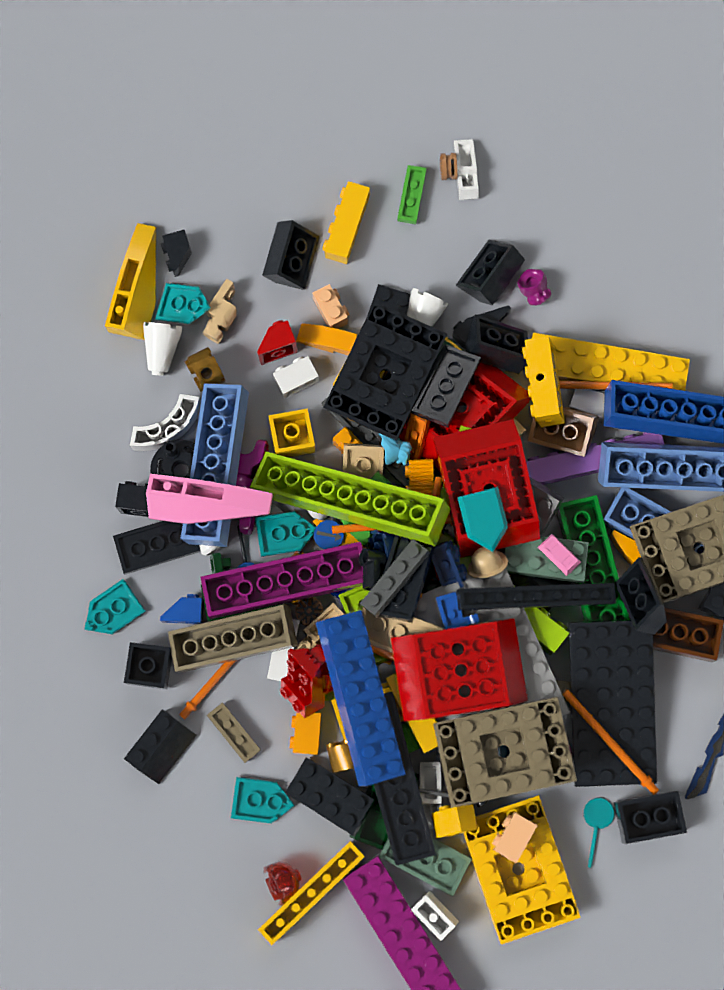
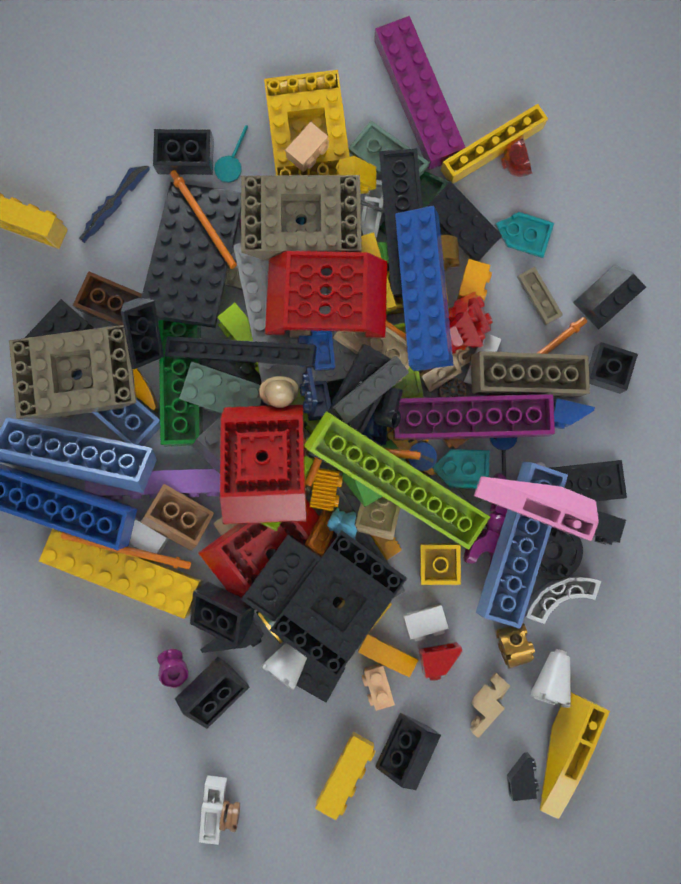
camera: 170 degrees left, 5 degrees up
teal tile [84,579,146,635] -> none
teal tile [155,283,211,324] -> none
dark green tile [210,552,232,574] -> none
bright green plate [397,165,427,225] -> none
white brick [411,891,459,941] -> none
teal tile [457,487,508,552] -> none
yellow brick [522,336,565,427] -> none
bright pink tile [538,534,581,576] -> none

